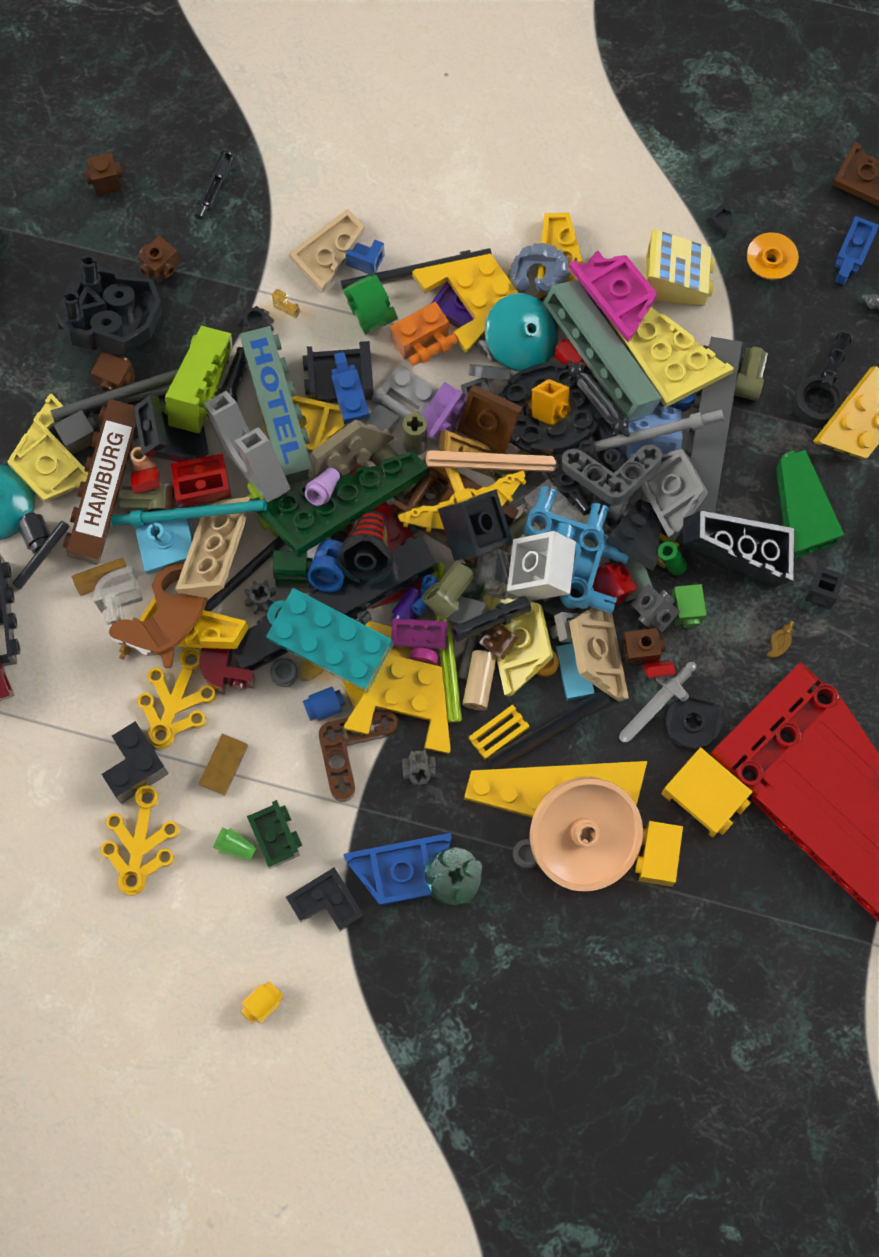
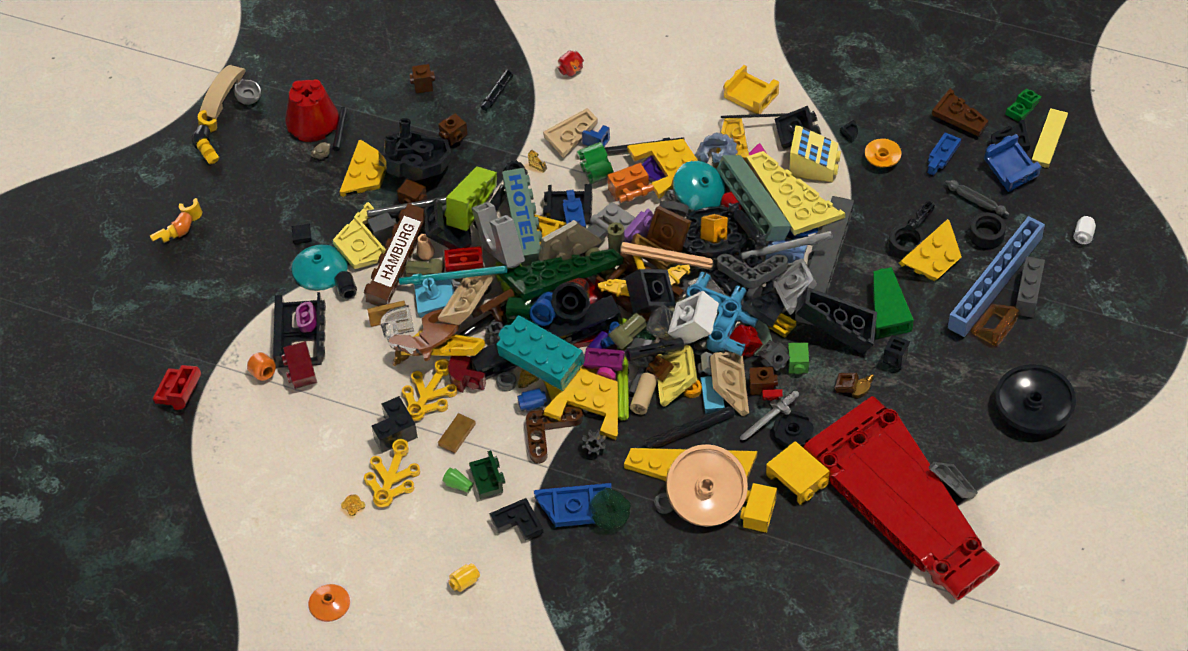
camera: 10 degrees right, 20 degrees down
black bar [12,520,70,589] -> none
red tile [131,466,160,494] -> none
lavender cone [305,467,340,506] -> none
yellow tile [469,705,530,761] -> none
dark pink wing [569,255,657,342] -> none
green cylinder [658,541,687,575] -> none
olive piece [734,347,768,402] -> none
none -> orange dish [309,584,350,622]
none -> yellow wing [340,140,387,197]
none -> clear yellow plate [341,494,365,516]
none -> reddish brown tile [471,289,515,324]
none -> red head [557,50,584,77]
none -> black piece [721,113,787,118]
none -> yellow panel [723,65,779,114]
none -> black plate [774,105,821,149]
none -> reddish brown tile [835,373,859,393]

